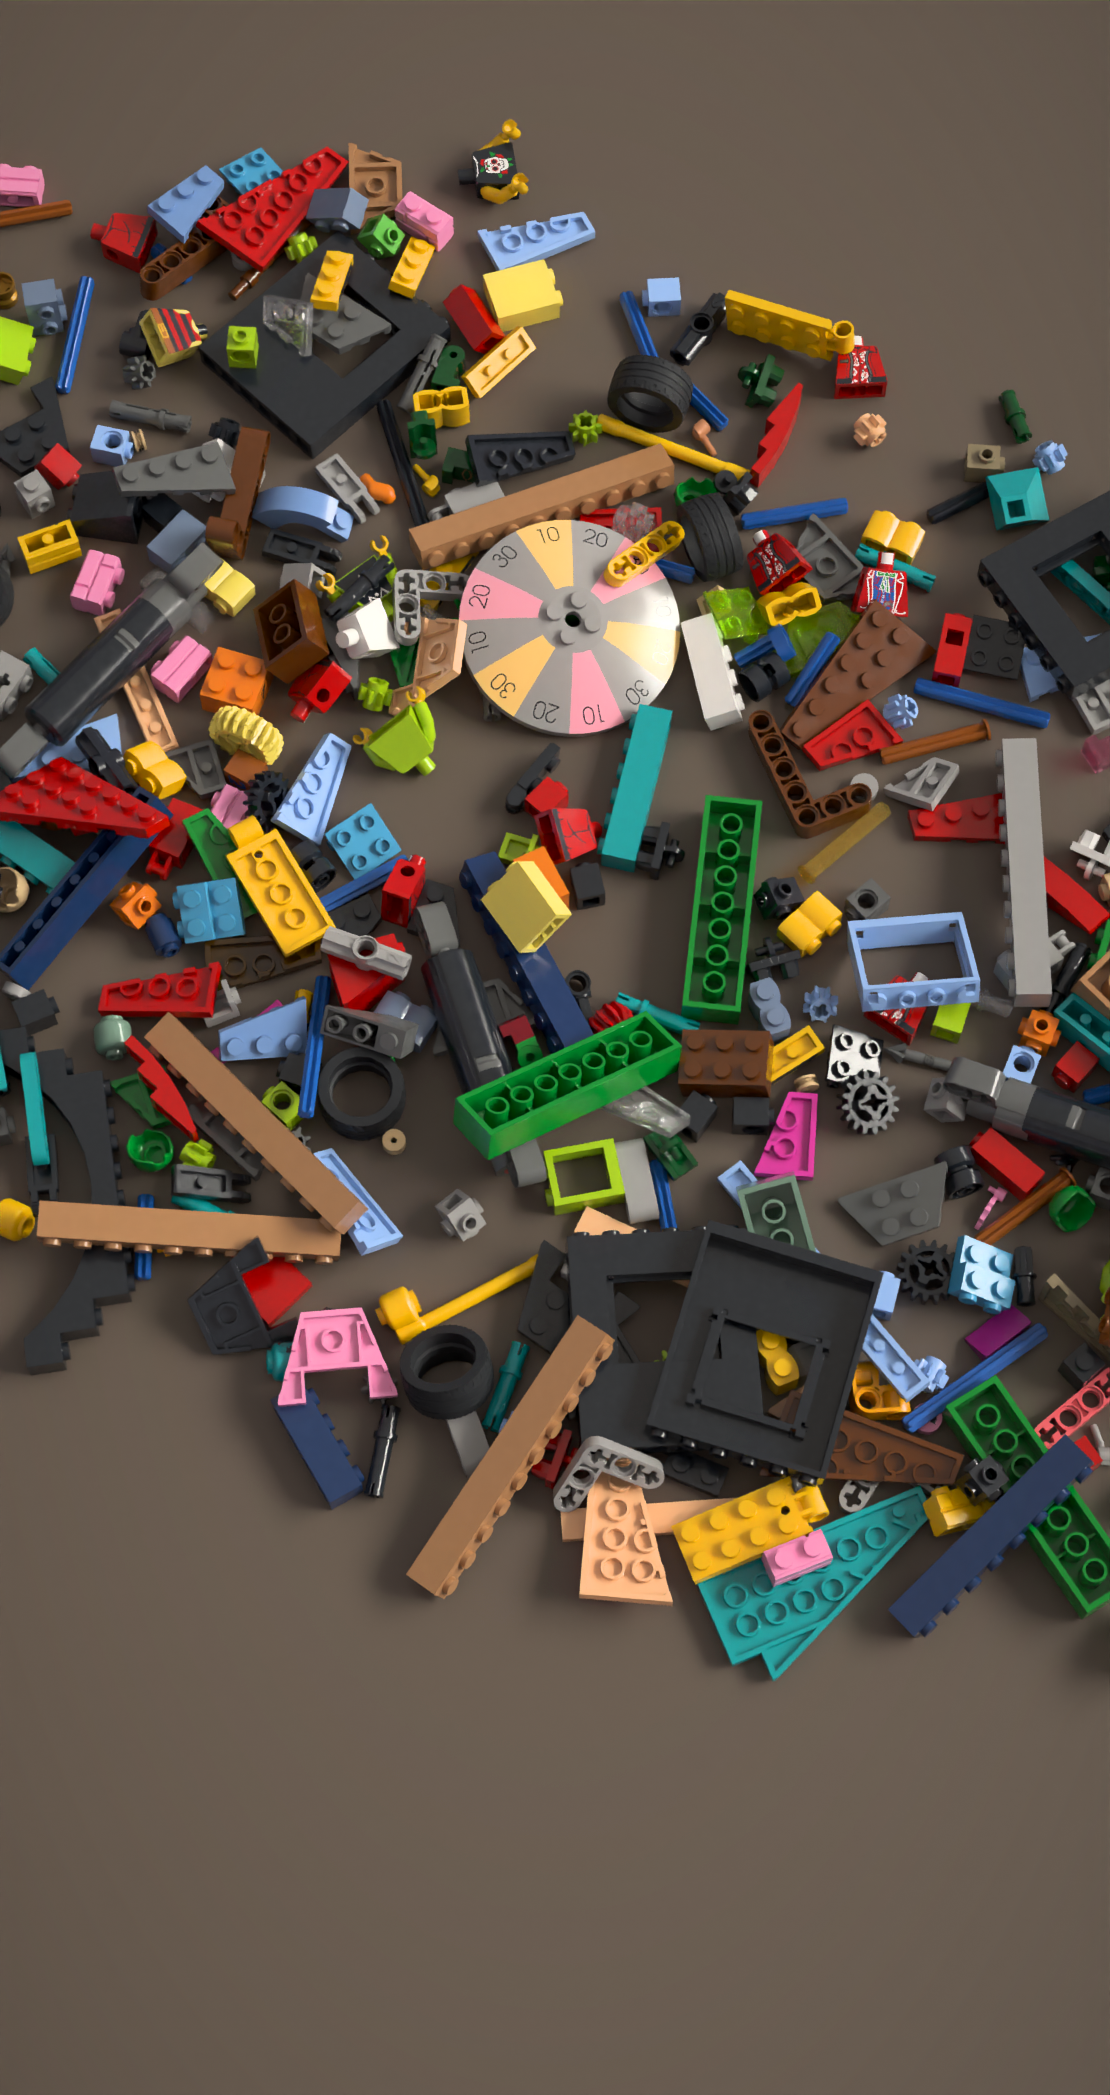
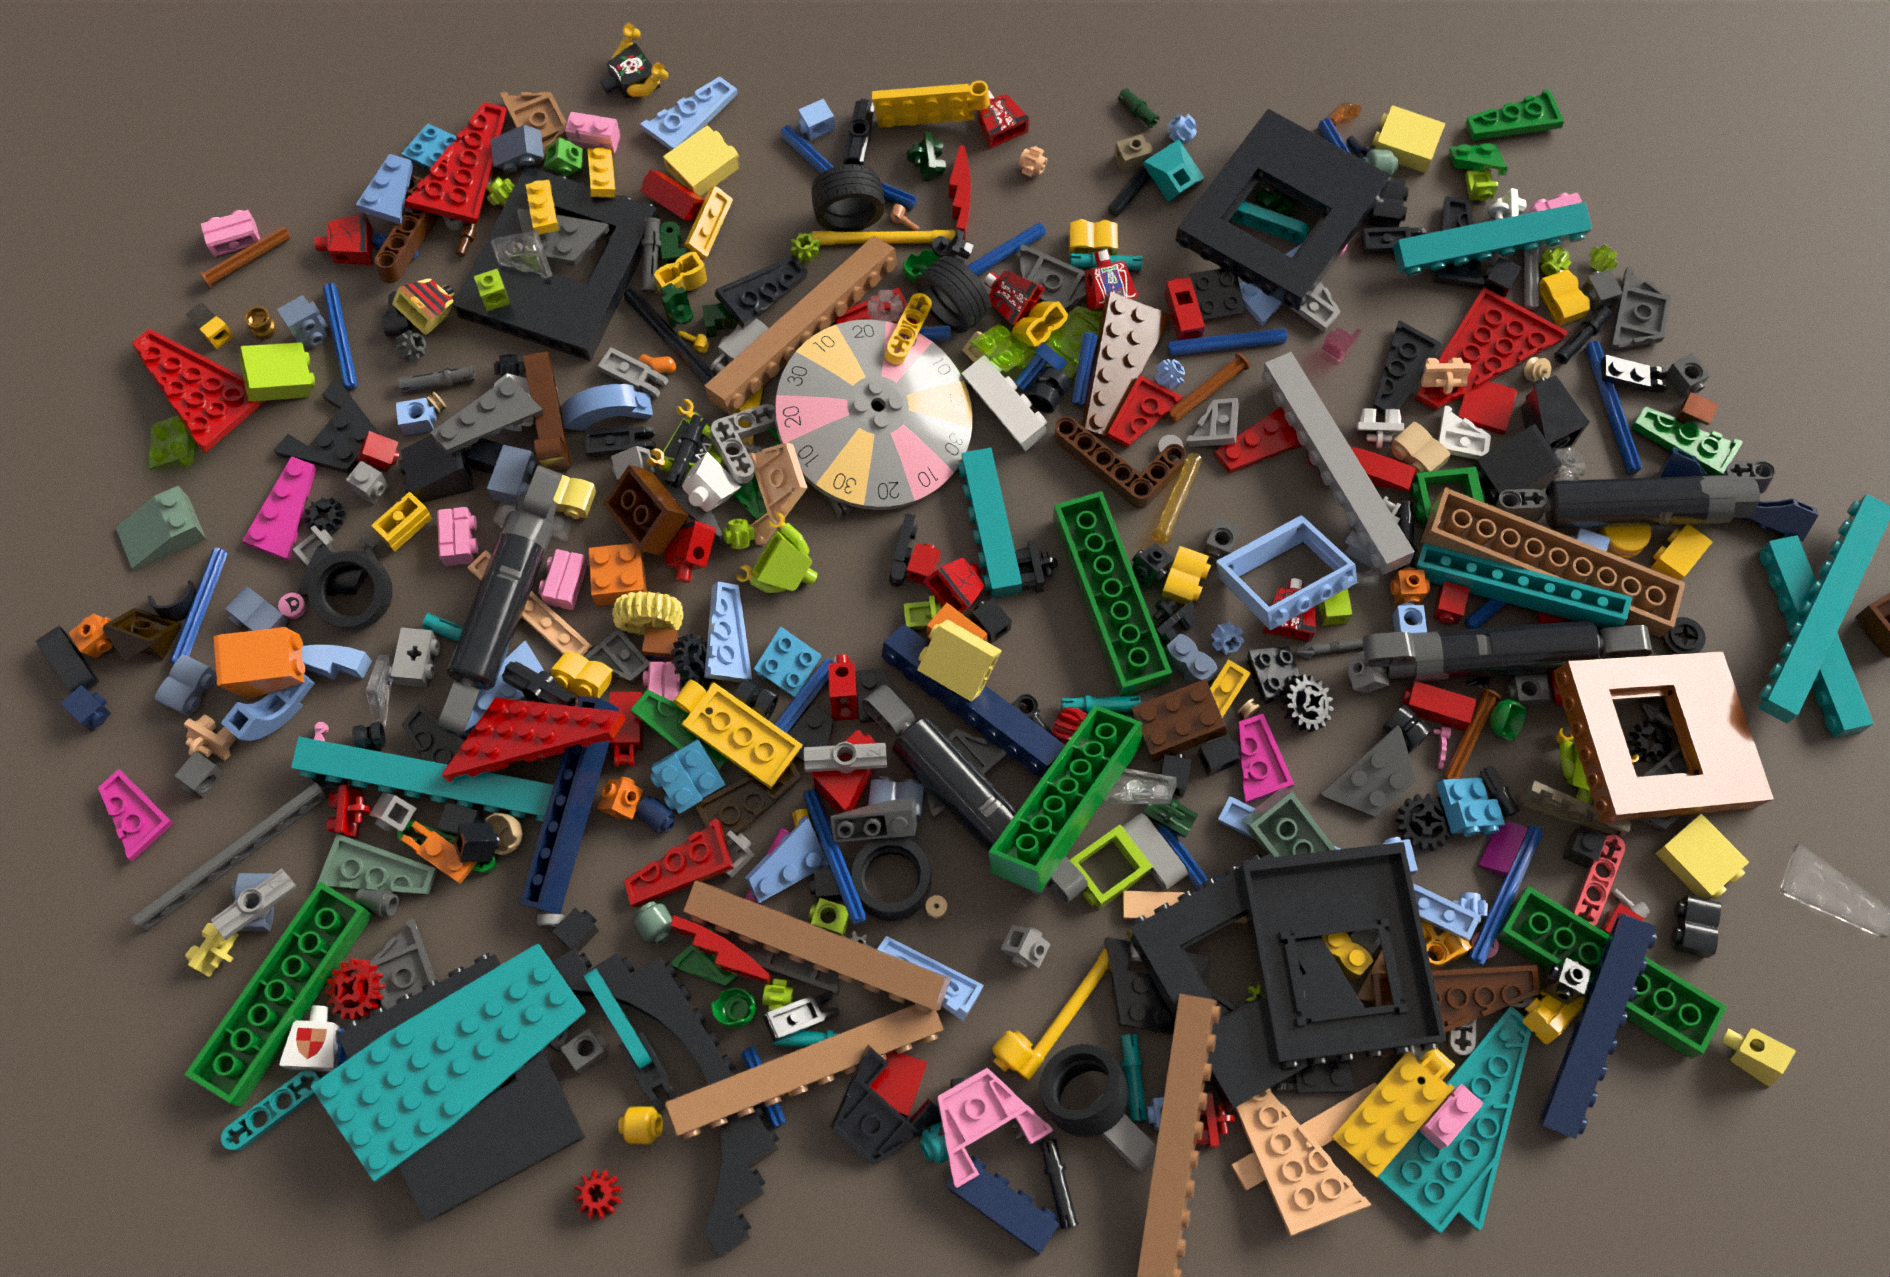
camera: 25 degrees left, 0 degrees up
leg [498,1013,543,1067] -> none
light grey beam [553,1436,664,1512] -> none

